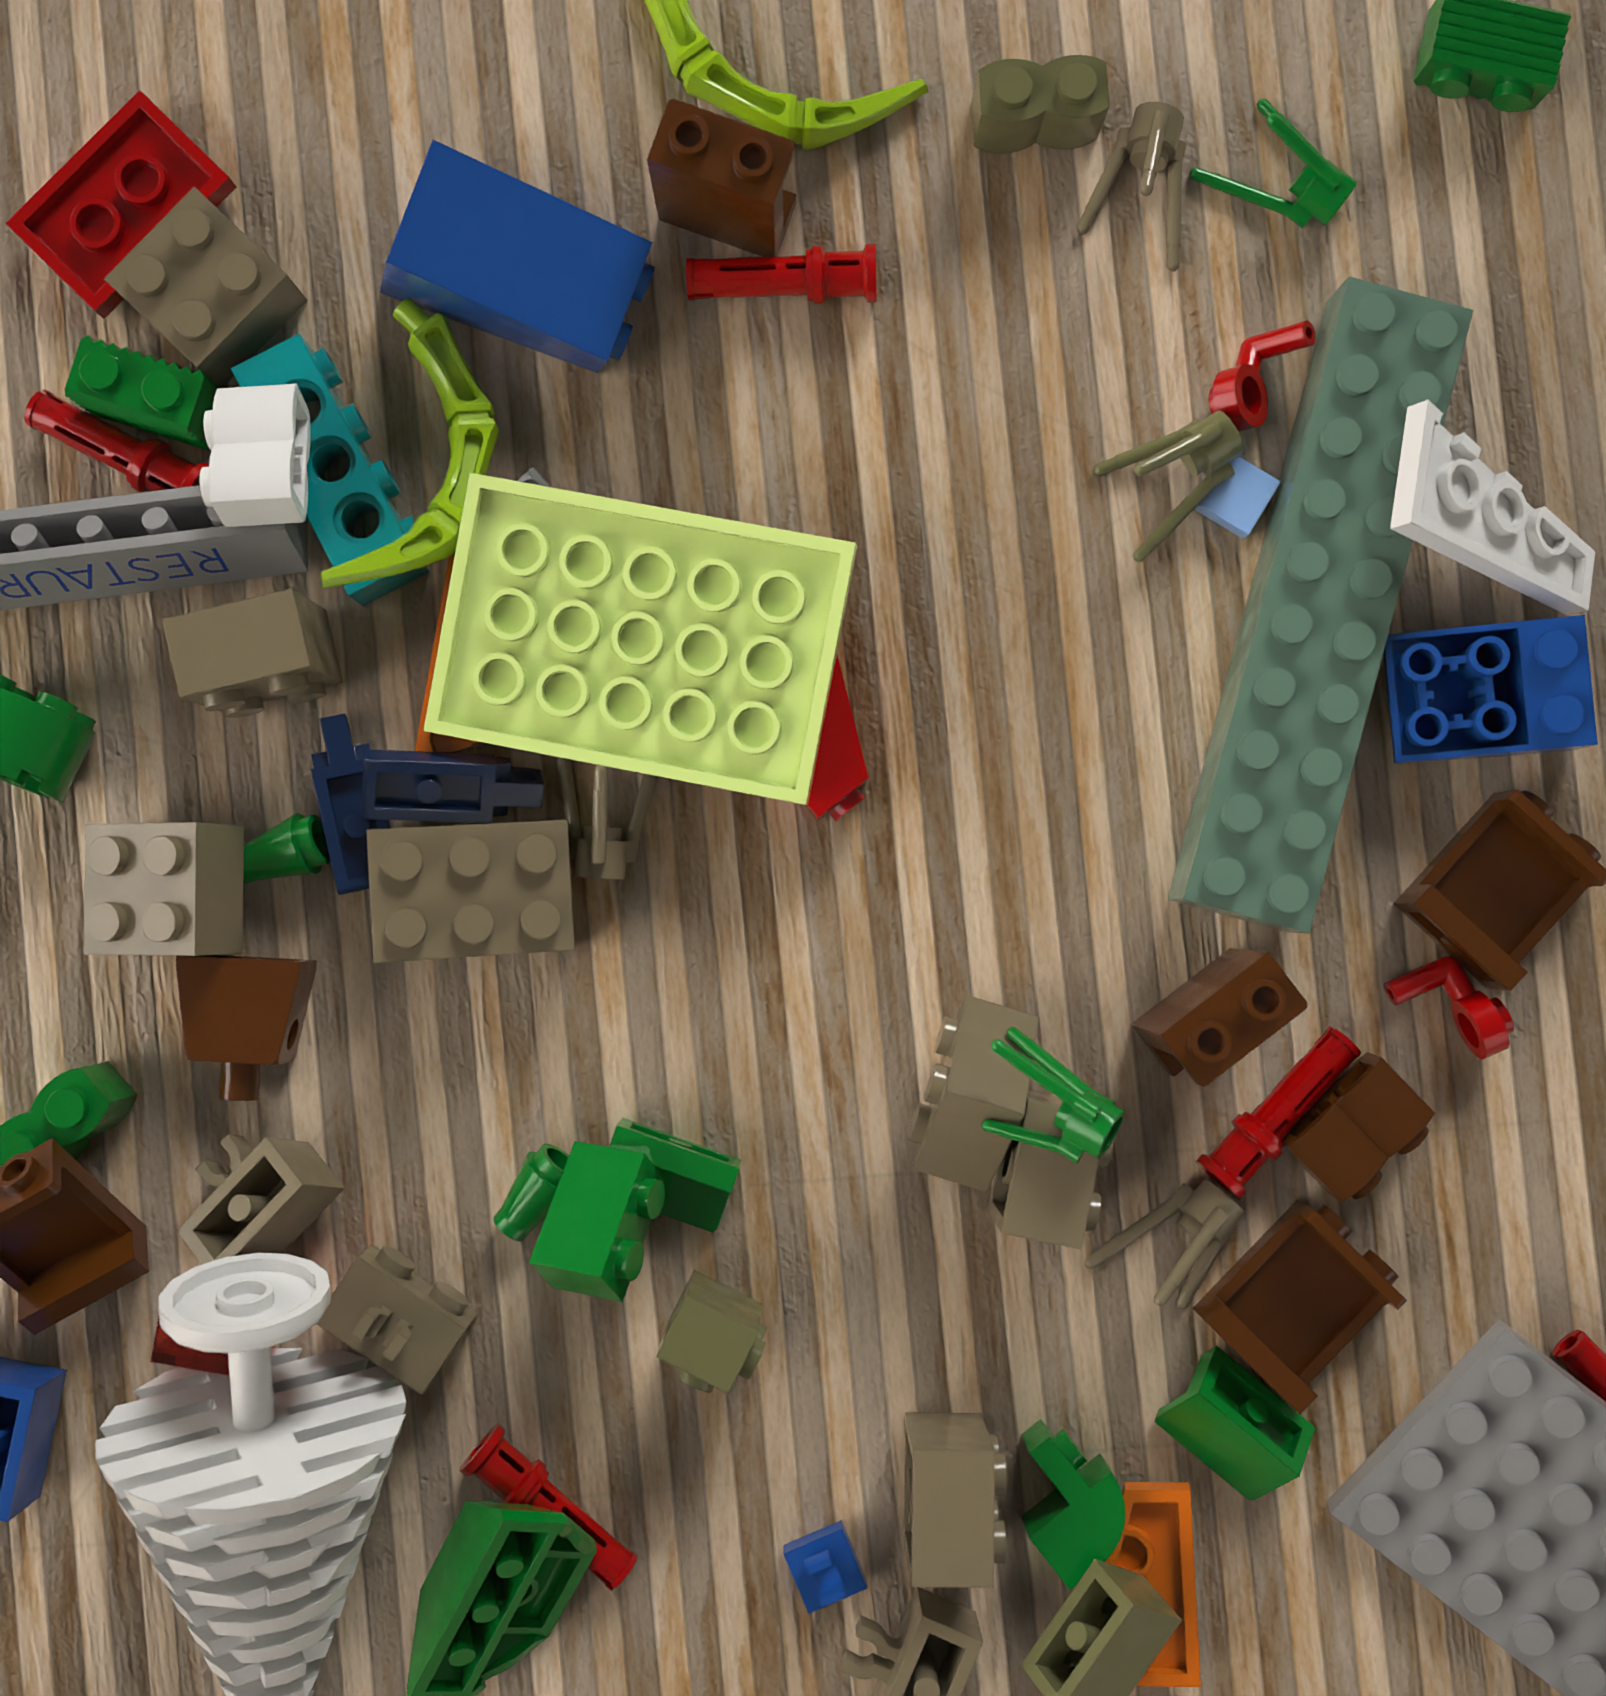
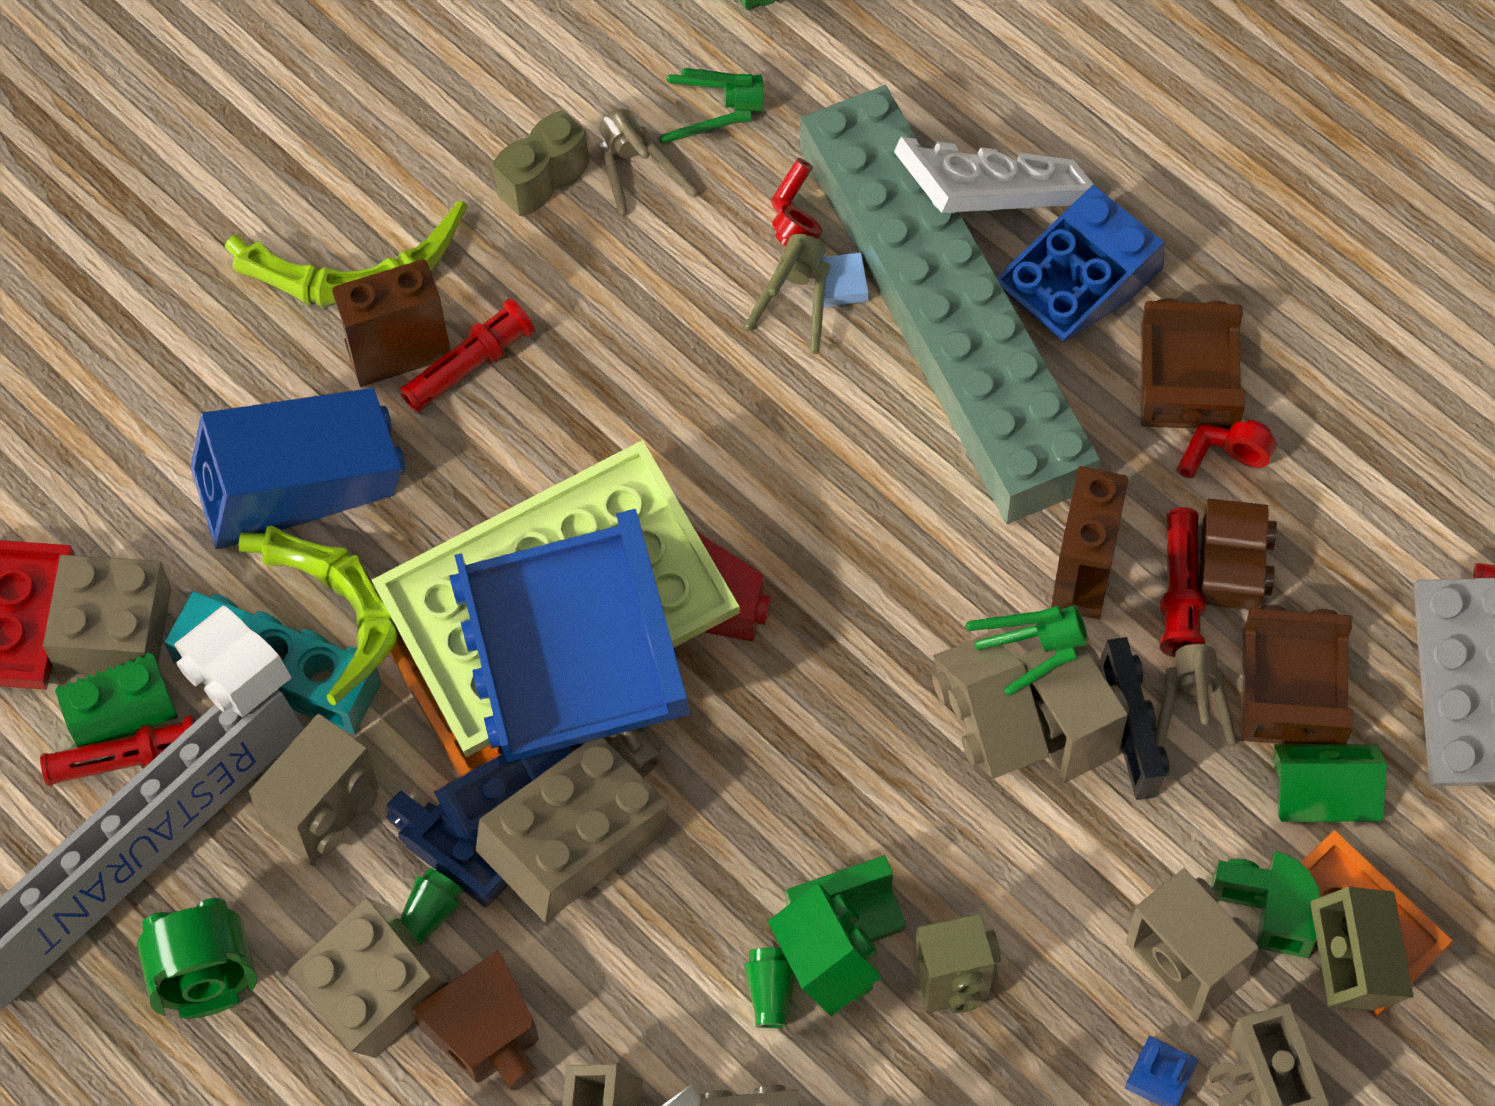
camera: 30 degrees left, 25 degrees down
none -> blue panel [449,508,690,763]
none -> black plate [1100,637,1169,800]

